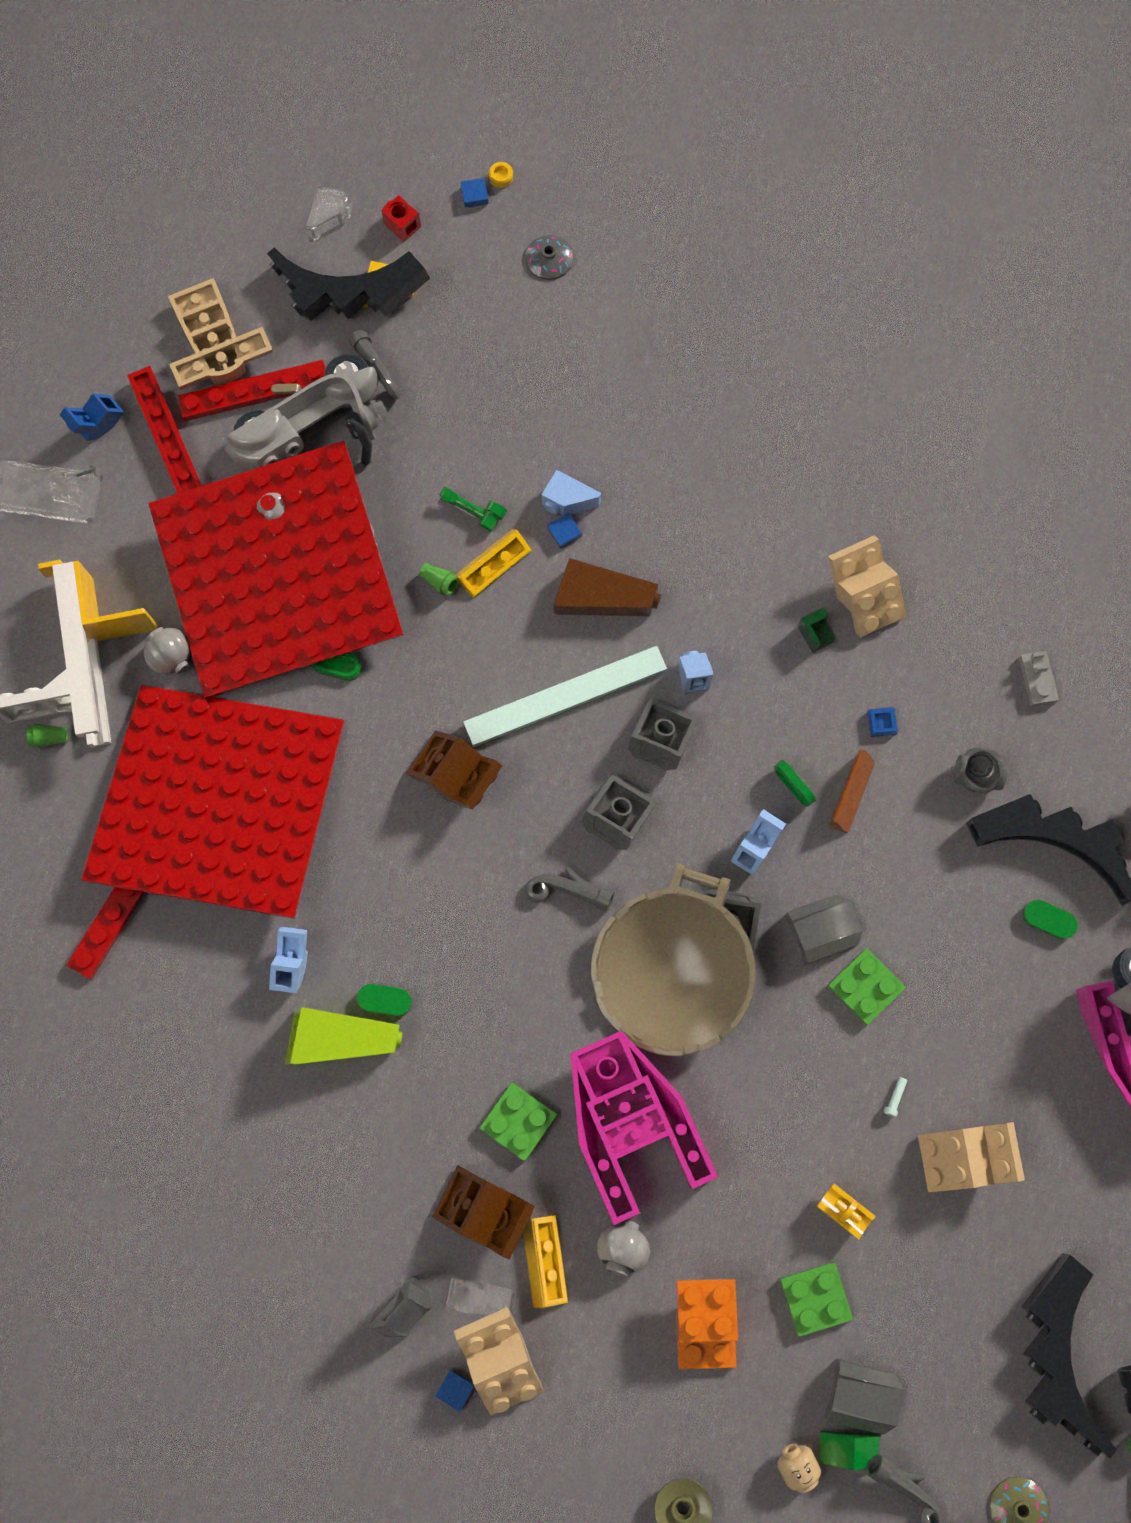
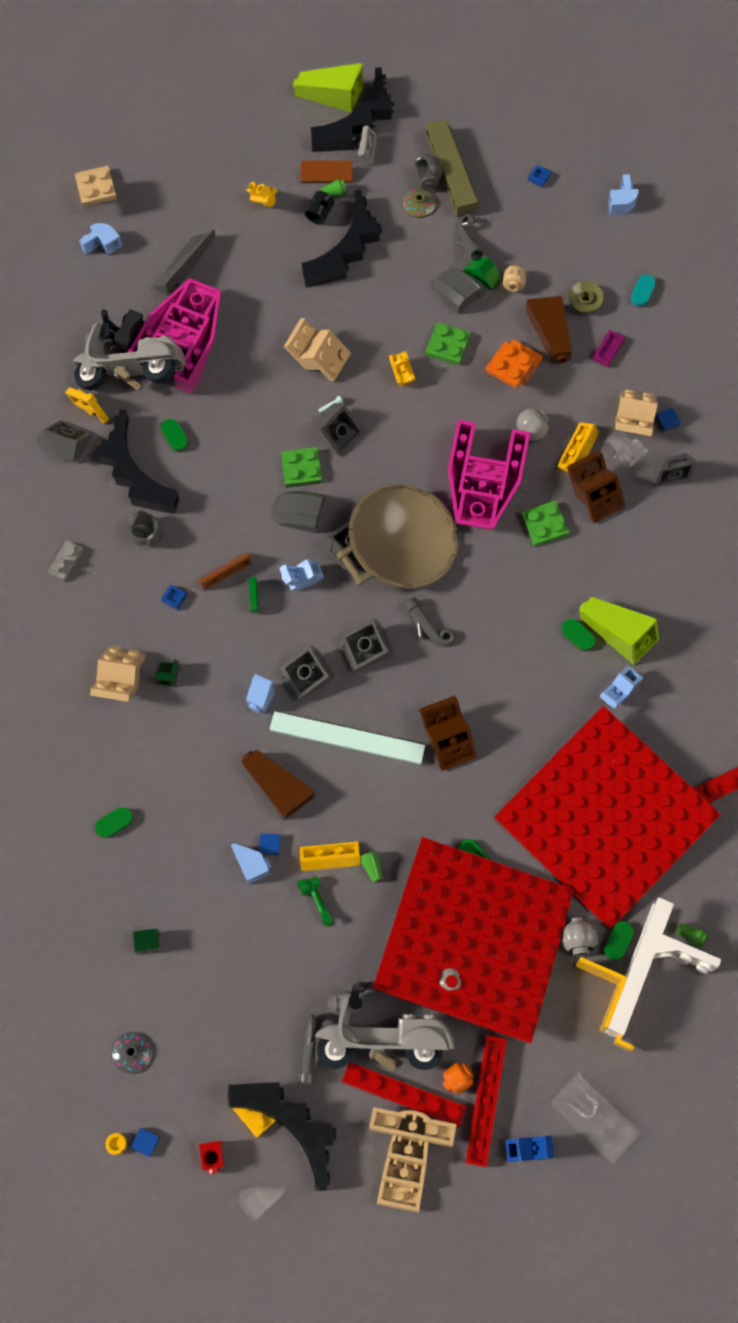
camera: 145 degrees left, 5 degrees down
none -> green tile [95,807,133,839]
none -> dark green panel [133,928,160,955]
none -> dark grey slope [318,403,364,456]
none -> orange head [443,1062,474,1094]
none -> reddish brown slope [525,296,572,363]
none -> magenta tile [593,330,625,368]
none -> green tile [604,921,634,961]

